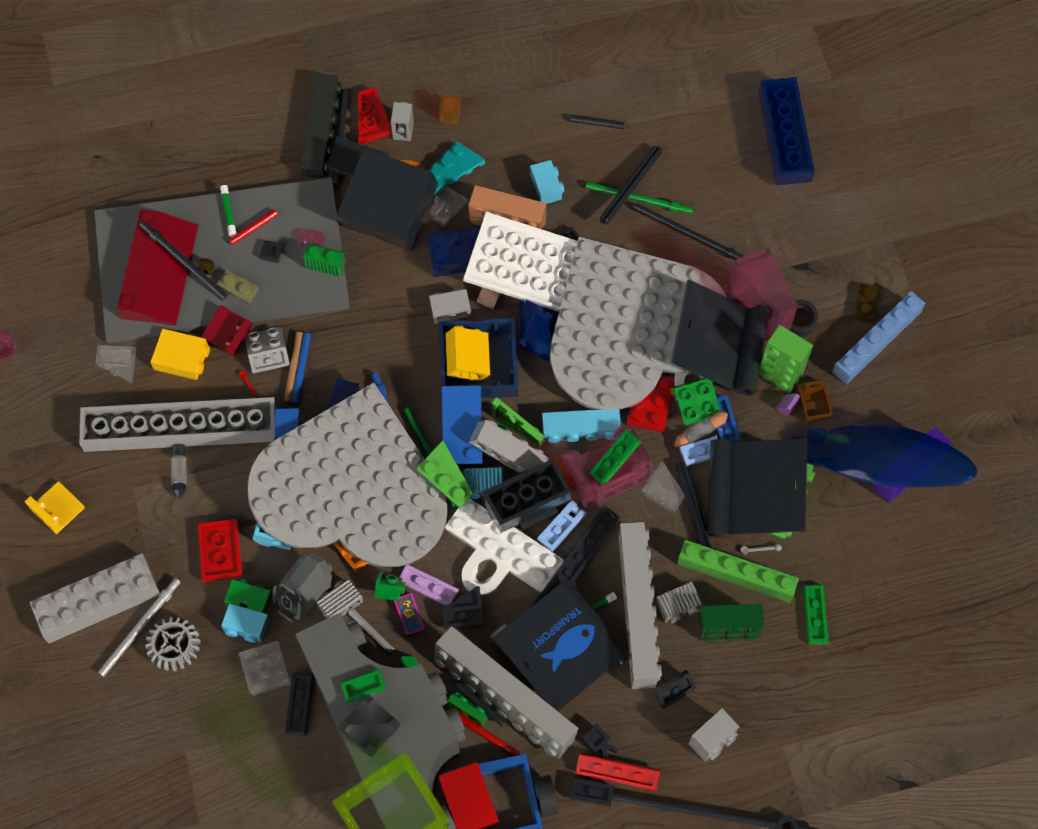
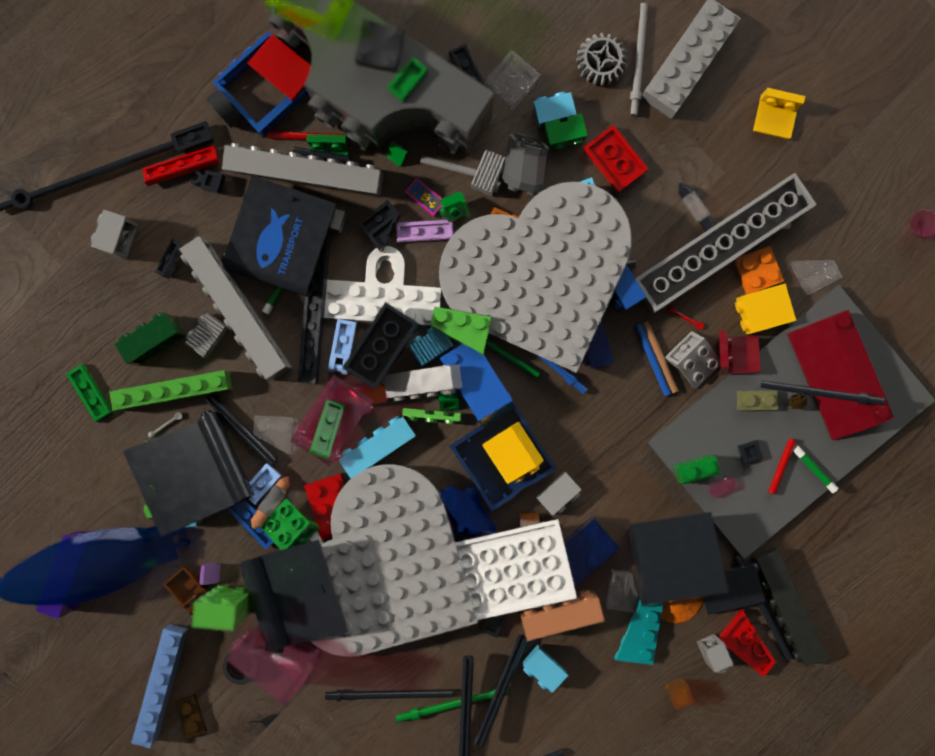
camera: 150 degrees right, 20 degrees up
none -> black axle [474,635,527,748]
none -> orange plate [733,246,784,295]

